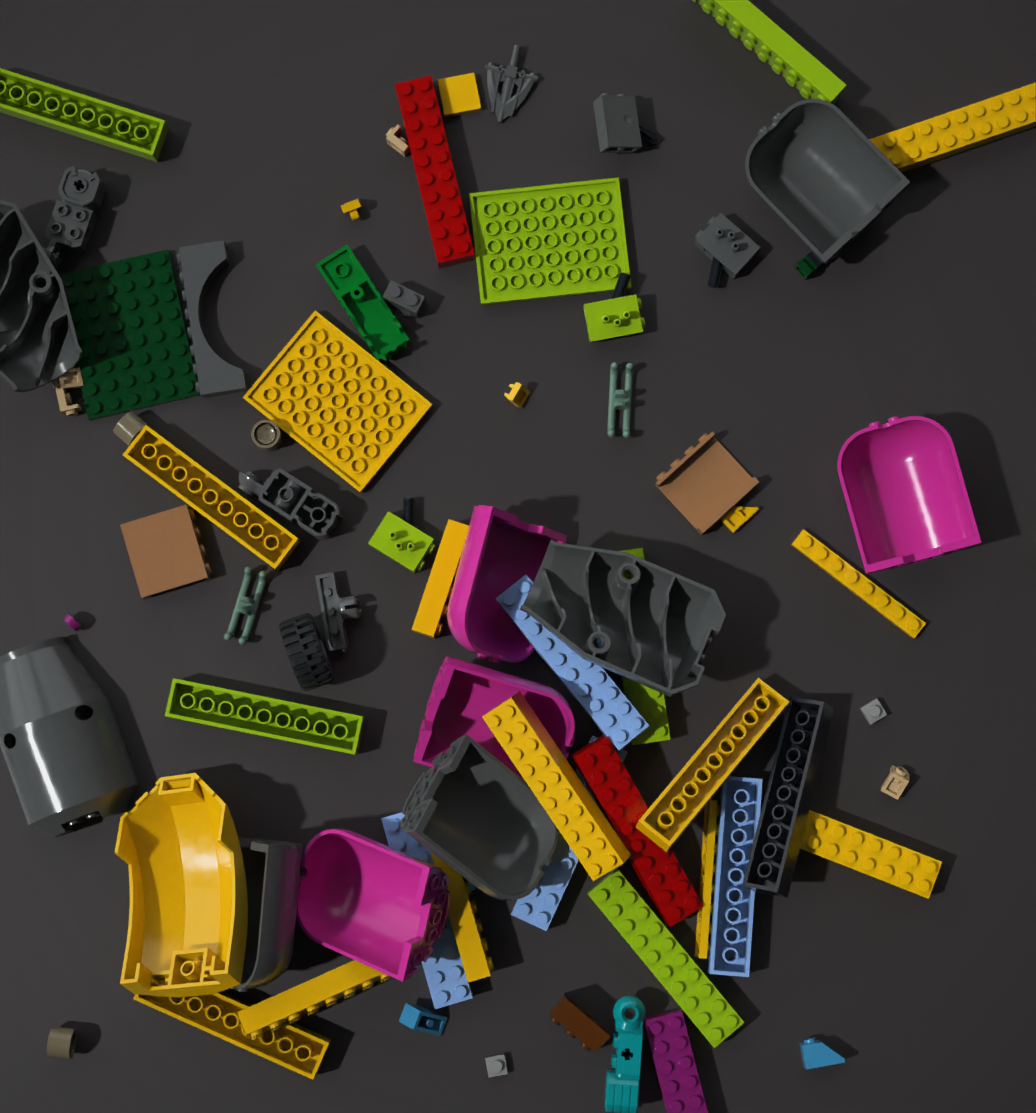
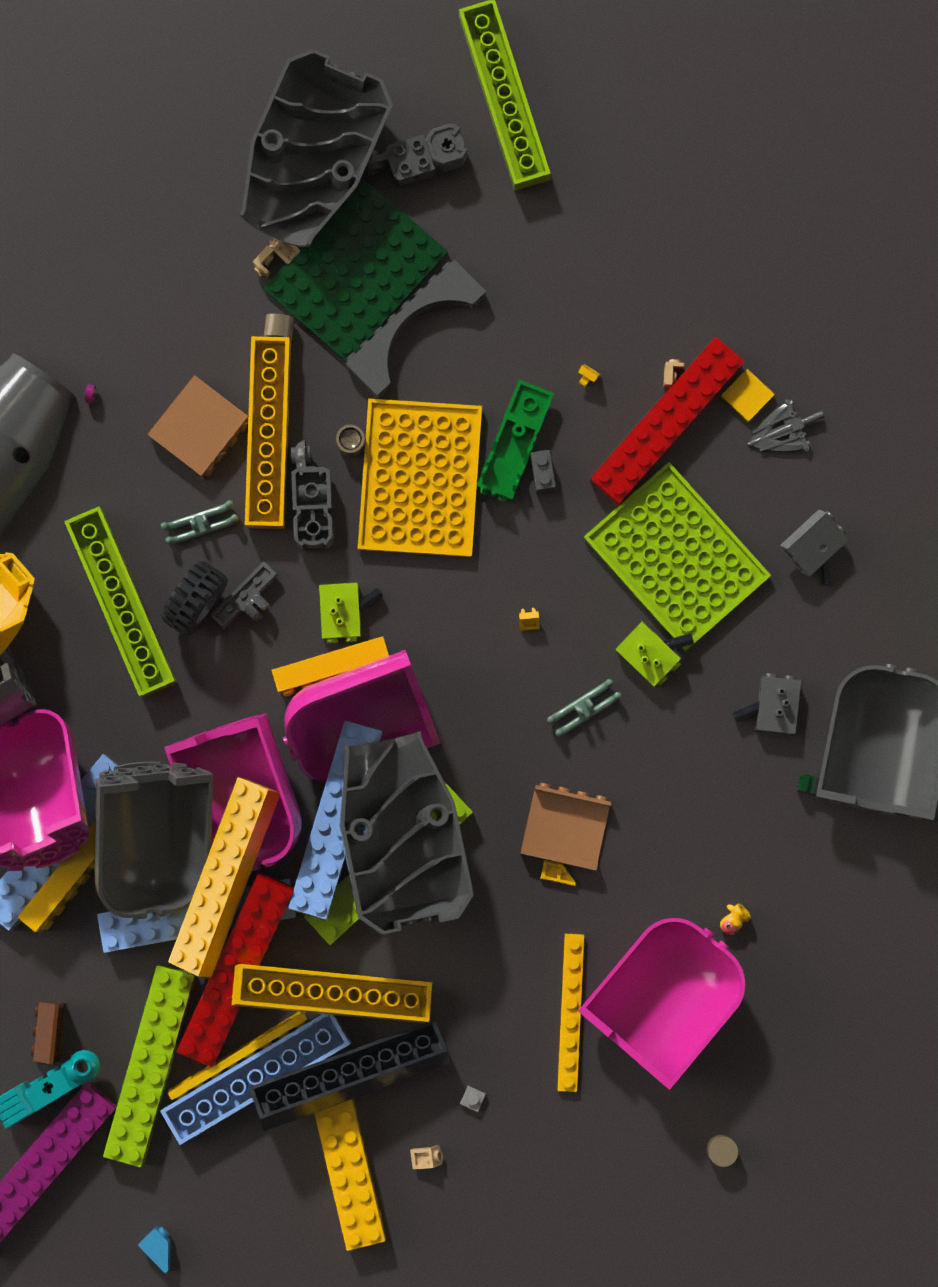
camera: 55 degrees right, 0 degrees up
none -> animal [720,903,751,936]

